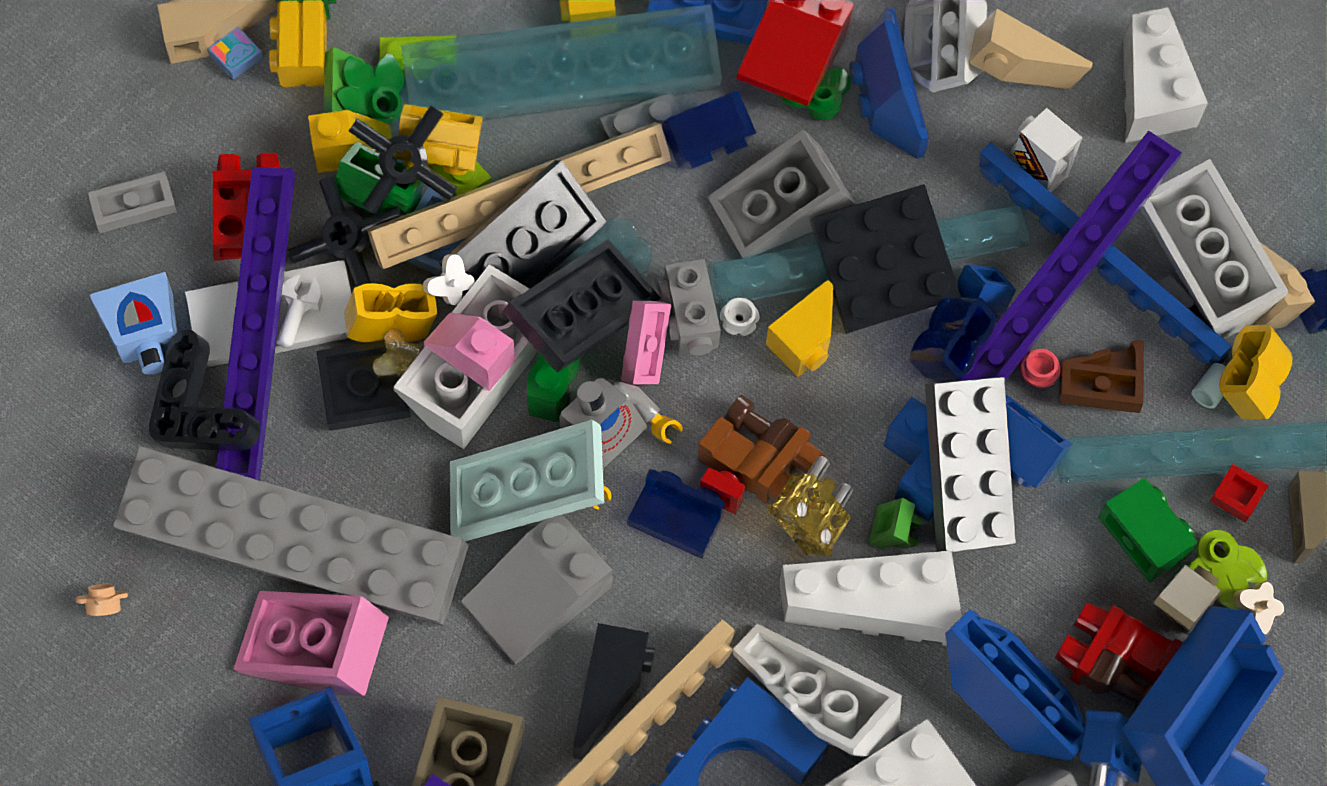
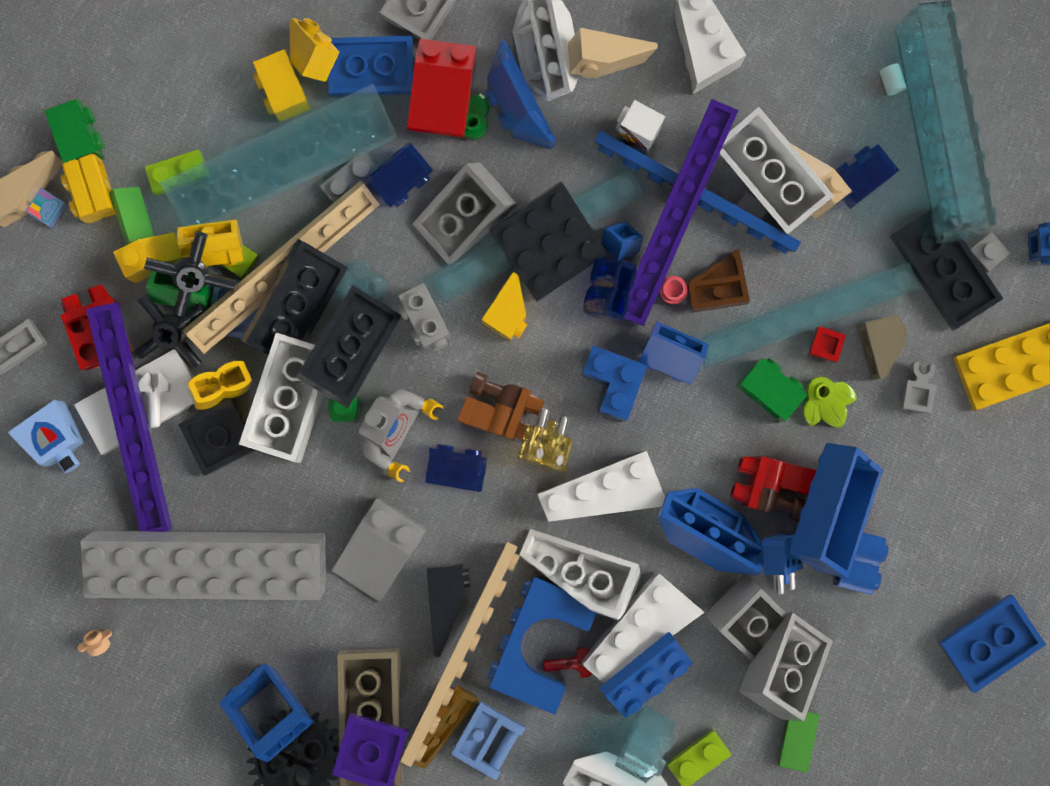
camera: 15 degrees left, 20 degrees up
black beam [149,329,261,451] -> none
bright pink slope [234,591,389,697] -> none
green plate [335,54,404,124] -> none
clear yellow piece [373,328,422,377] -> none
white piece [423,254,475,305] -> none
bright pink slope [424,313,515,391] -> none
light aqua plate [450,420,604,541] -> none
bright pink plate [621,301,671,385] -> none
red plate [699,467,746,515] -> none
white plate [720,298,760,336] -> none
bright green tile [869,498,922,550] -> none
plate [925,377,1016,552] -> none
slope [1153,565,1221,633] -> none
light aqua hinge [1192,363,1226,409] -> none
yellow brick [1219,325,1293,420] -> none
piece [1233,582,1284,634] -> none

